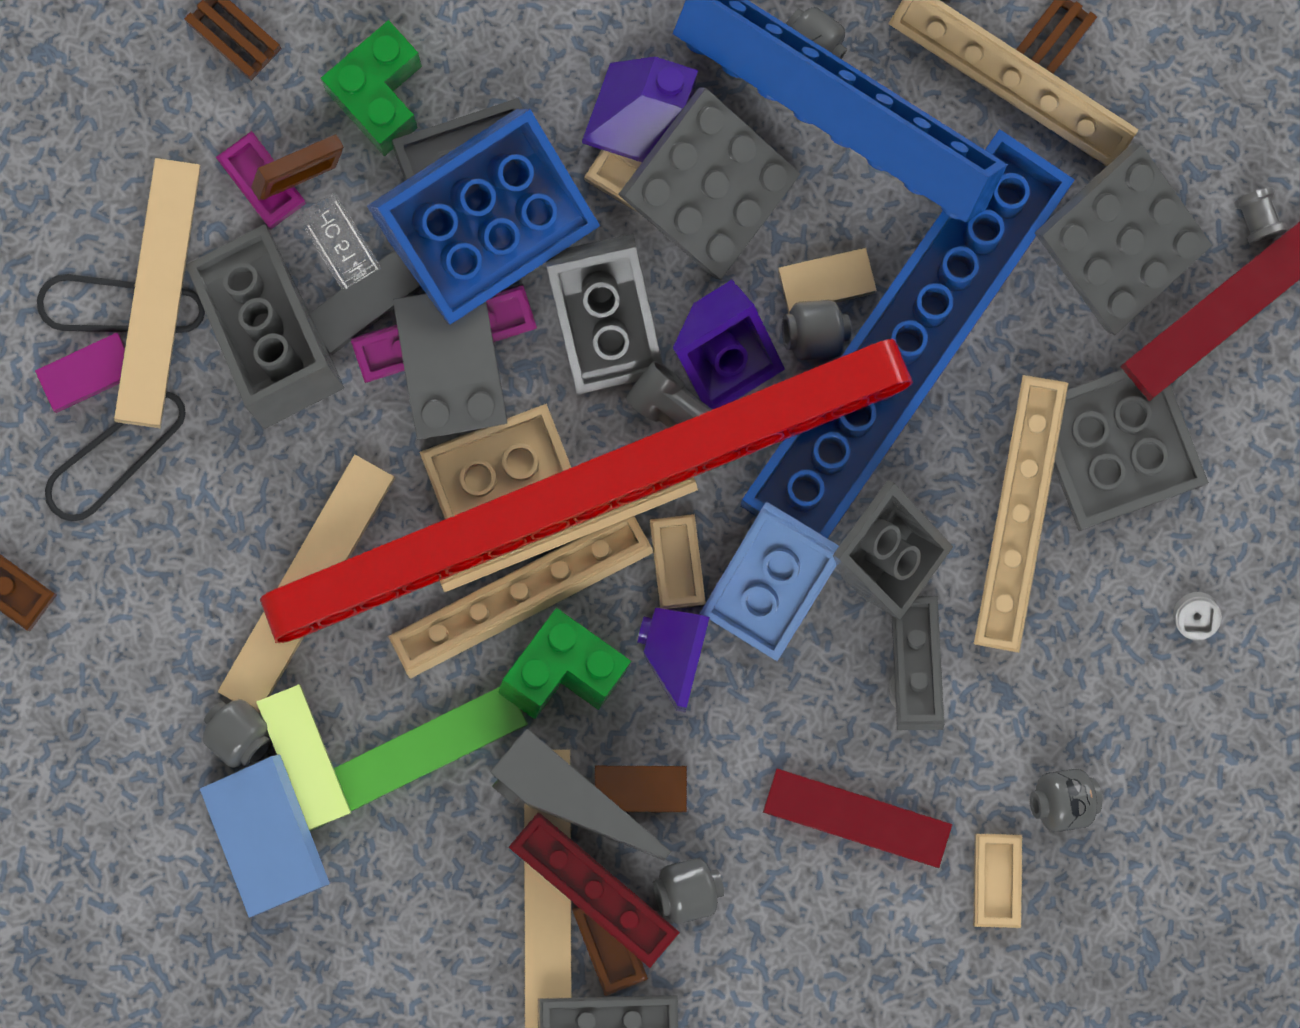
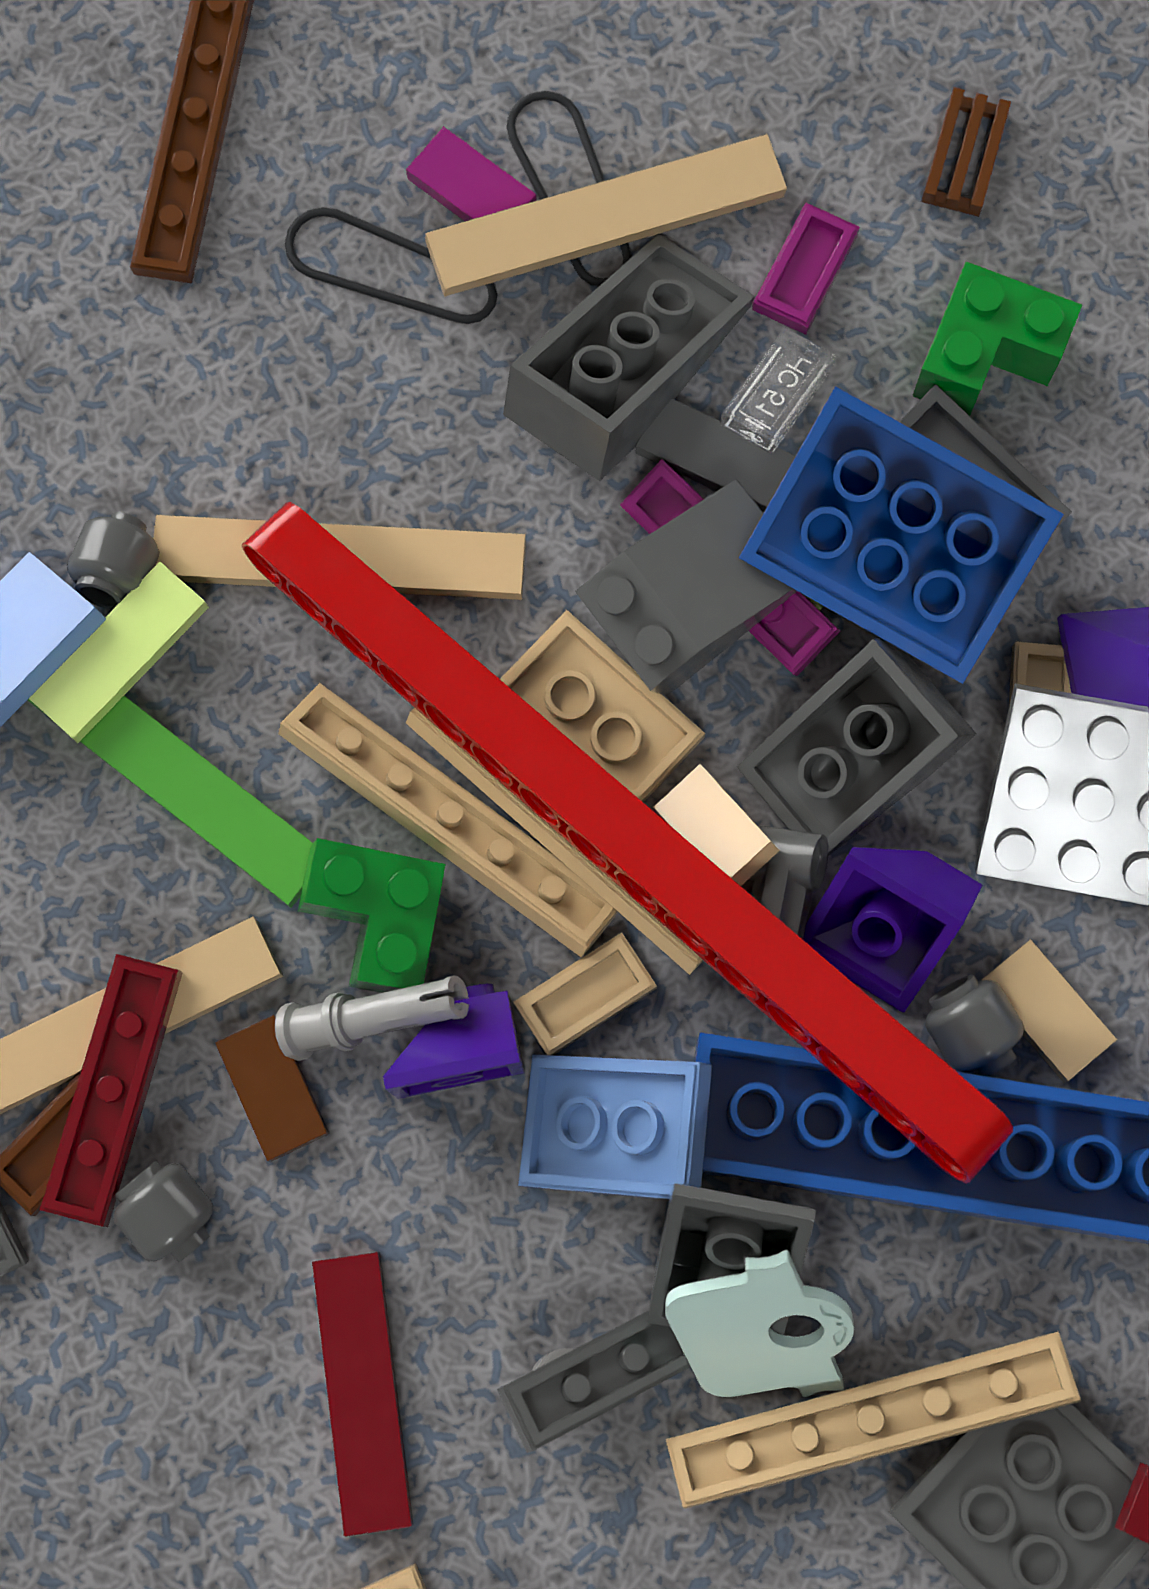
camera: 70 degrees right, 5 degrees down
reddish brown tile [251,134,344,200] -> none
dark grey slope [490,729,671,861] -> none
none -> light grey pin [275,976,468,1061]
none -> tile [654,764,780,886]
none -> light aqua piece [665,1250,854,1397]

